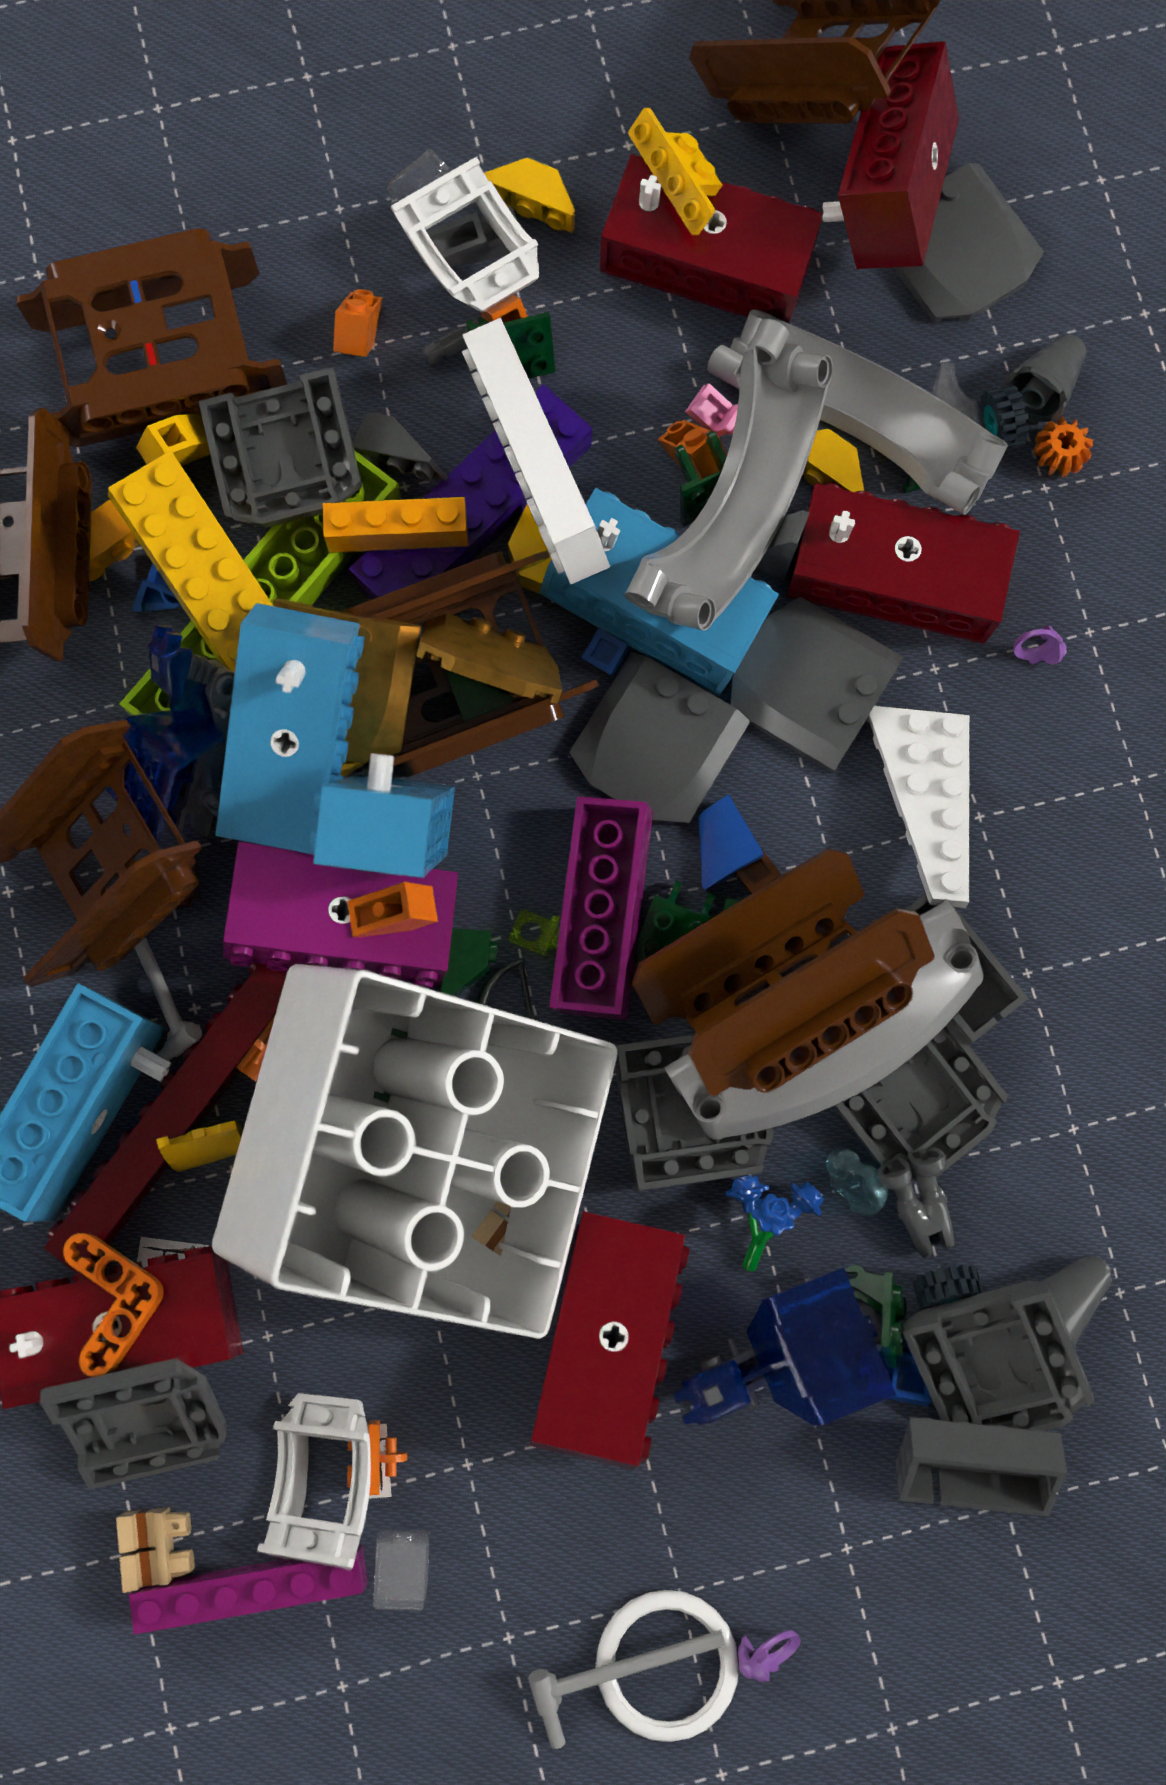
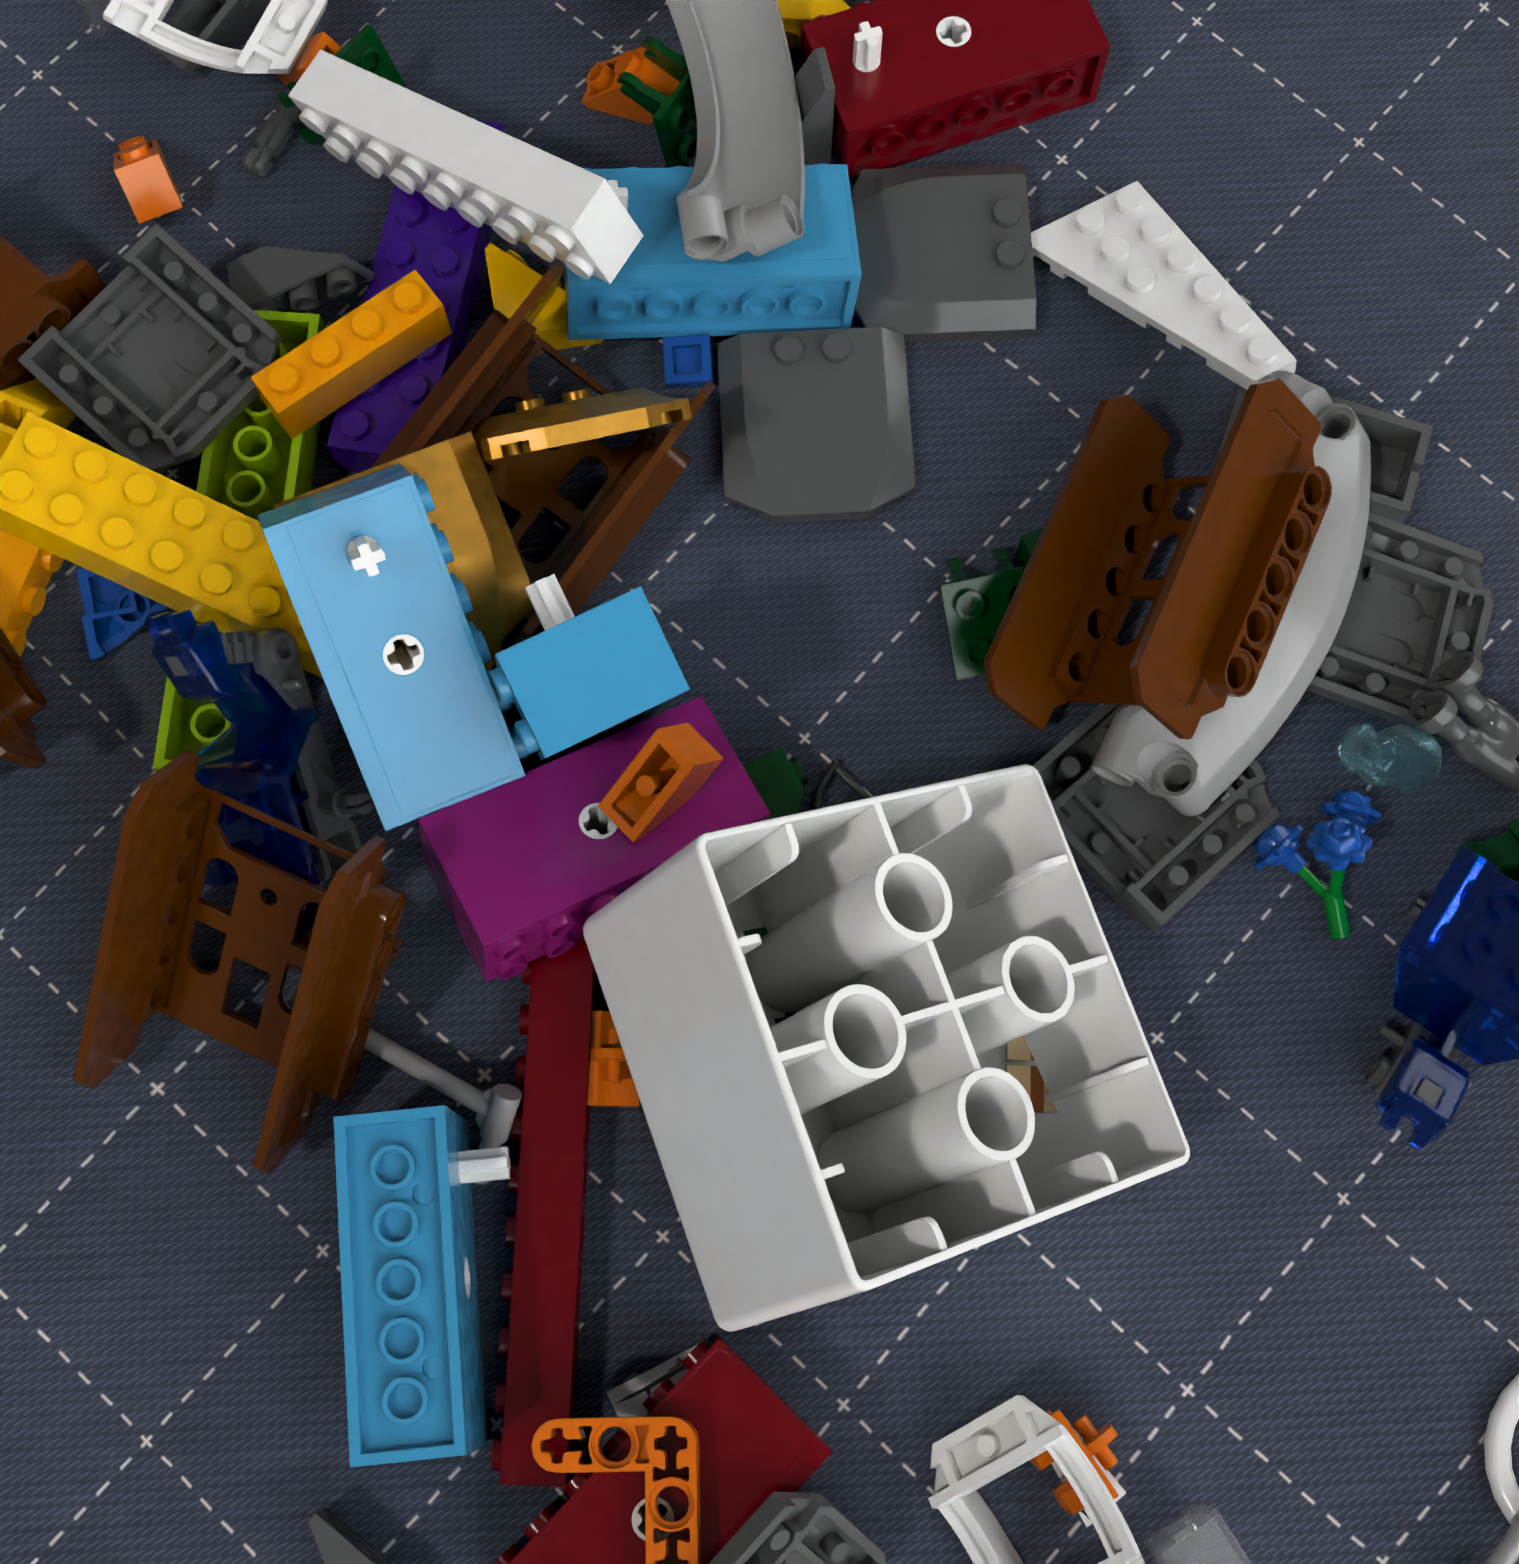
camera: 30 degrees left, 5 degrees down
yellow slope [156,1120,243,1172] -> none
dark green slope [445,670,514,722] -> none
clear neon green bracket [508,909,560,957] -> none
dark red piece [530,1211,690,1470] -> none
magenta brick [549,796,653,1020] -> none
bright pink bracket [685,383,738,436] -> none
blue slope [698,794,764,892] -> none
reddish brown plate [734,847,782,895] -> none
medium lavender piece [1013,625,1067,665] -> none

